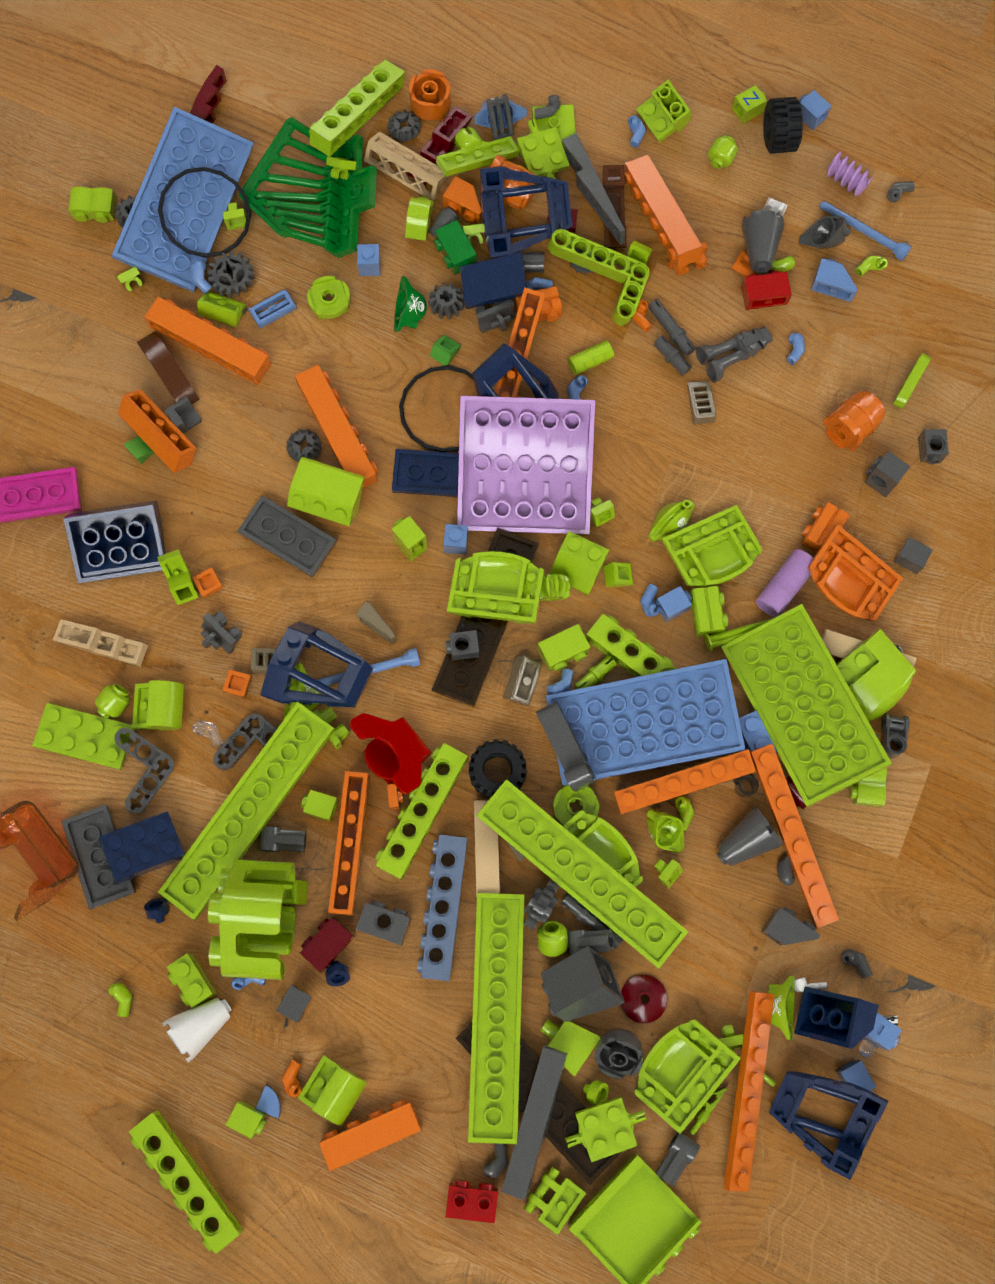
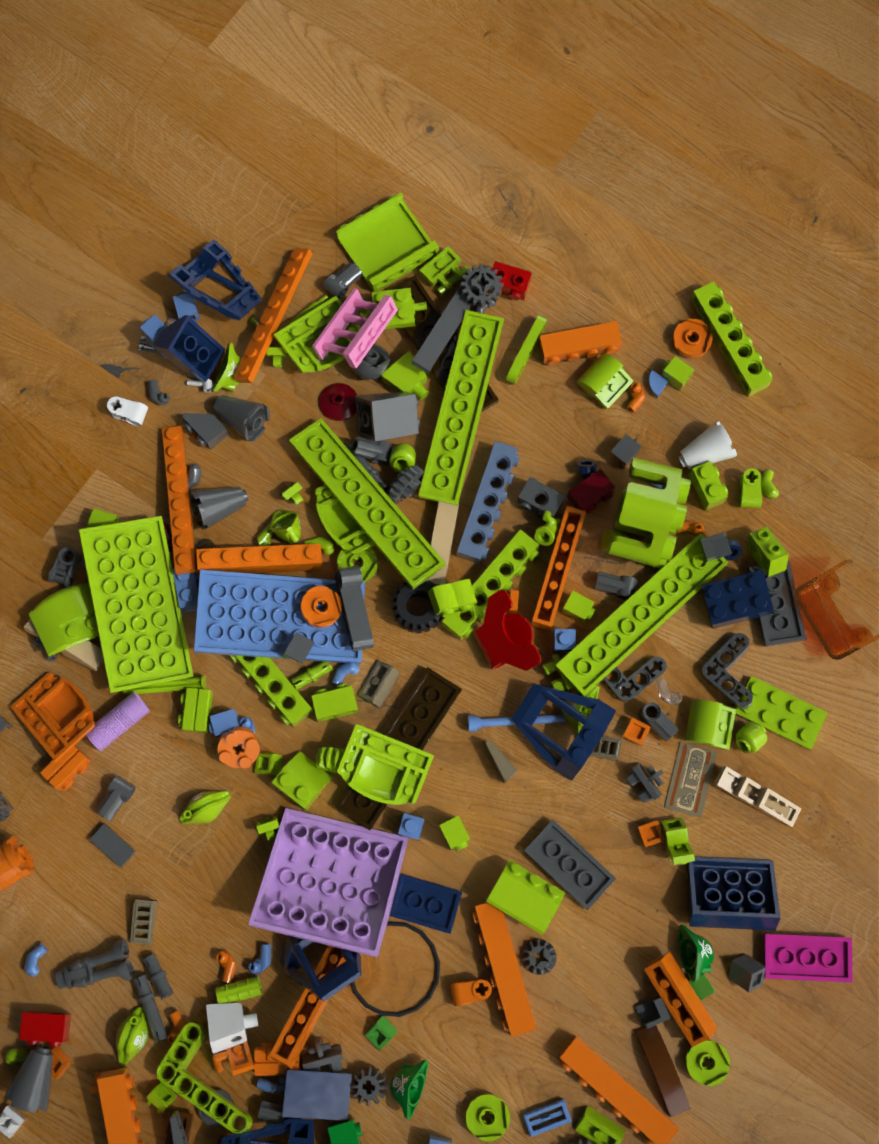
camera: 165 degrees left, 0 degrees up
dark grey brick [445,630,479,661] -> none
lime tile [583,1080,609,1105] -> none
lime slope [661,505,763,587] -> none
none -> dark grey tile [90,823,136,868]
none -> dark grey piece [95,775,136,821]
none -> white piece [107,396,148,427]
none -> lime hat [115,1006,149,1065]
none -> white torso [206,1003,258,1053]
none -> orange plate [212,1041,255,1076]
none -> dark grey cone [213,395,270,441]
none -> orange arm [216,951,236,983]
none -> orange plate [217,727,260,769]
none -> dark grey panel [282,632,315,664]
none -> orange plate [300,586,342,628]
none -> lime arm [305,537,334,555]
none -> bright pink fence [312,288,398,368]
none -> lime brick [428,579,477,617]
none -> orange piece [449,978,492,1006]
none -> dark grey gear [460,263,503,308]
none -> lime beam [506,315,548,385]
none -> lime piece [534,510,561,546]
none -> medium blue brick [553,629,576,654]
none -> dark grey piece [639,702,679,742]
none -> sticker [664,742,717,818]
none -> orange plate [672,319,713,358]
none -> orange arm [676,521,705,536]
none -> green hat [678,925,714,983]
none -> lime plate [685,1040,730,1086]
none -> dark grey panel [701,532,732,562]
none -> dark grey panel [729,954,766,993]
none -> lime piece [739,468,762,508]
none -> lime brick [747,527,789,577]

